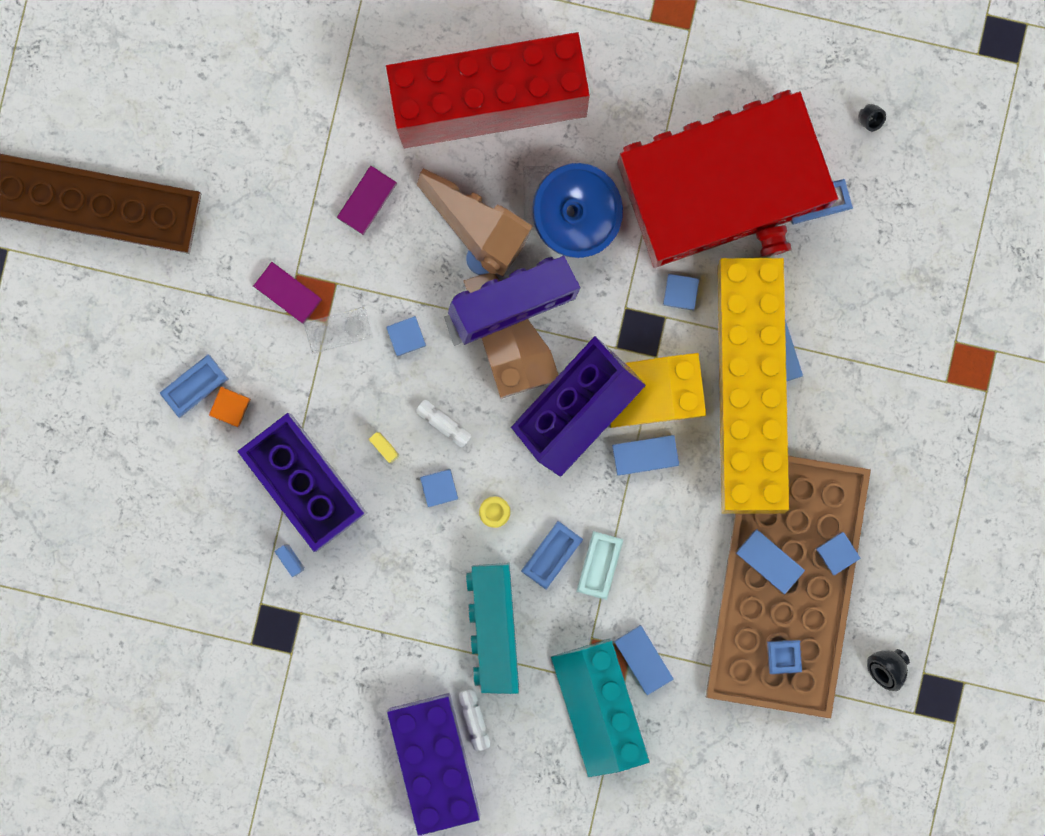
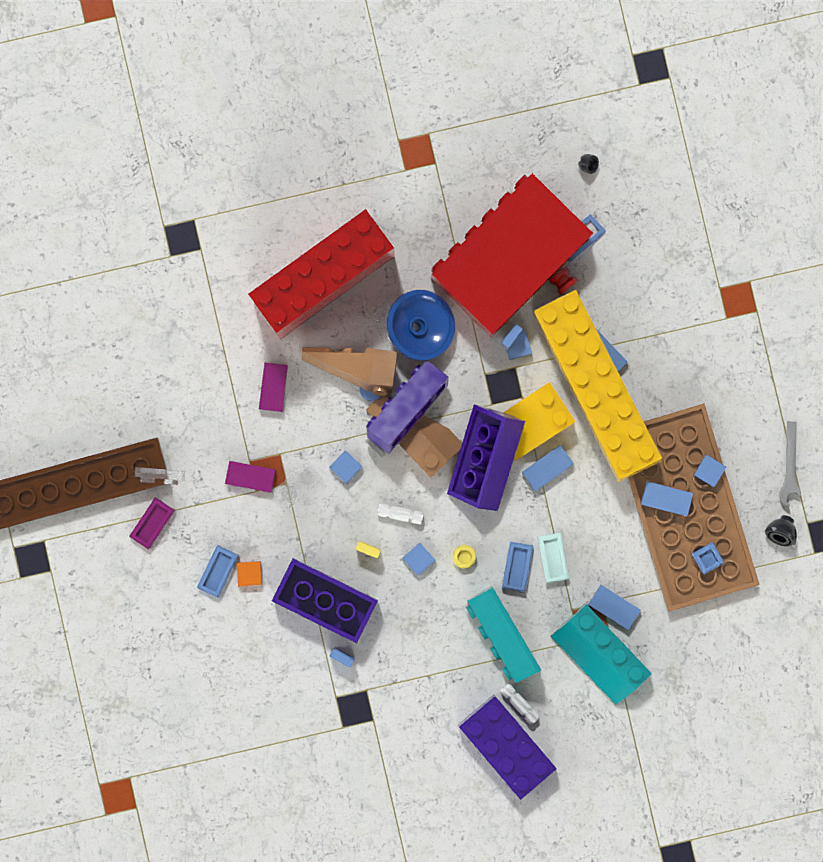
camera: 35 degrees left, 0 degrees up
none -> magenta tile [129,497,175,550]
none -> clear plate [135,467,185,485]
none -> medium blue tile [501,324,523,349]
none -> light grey piece [779,421,801,507]

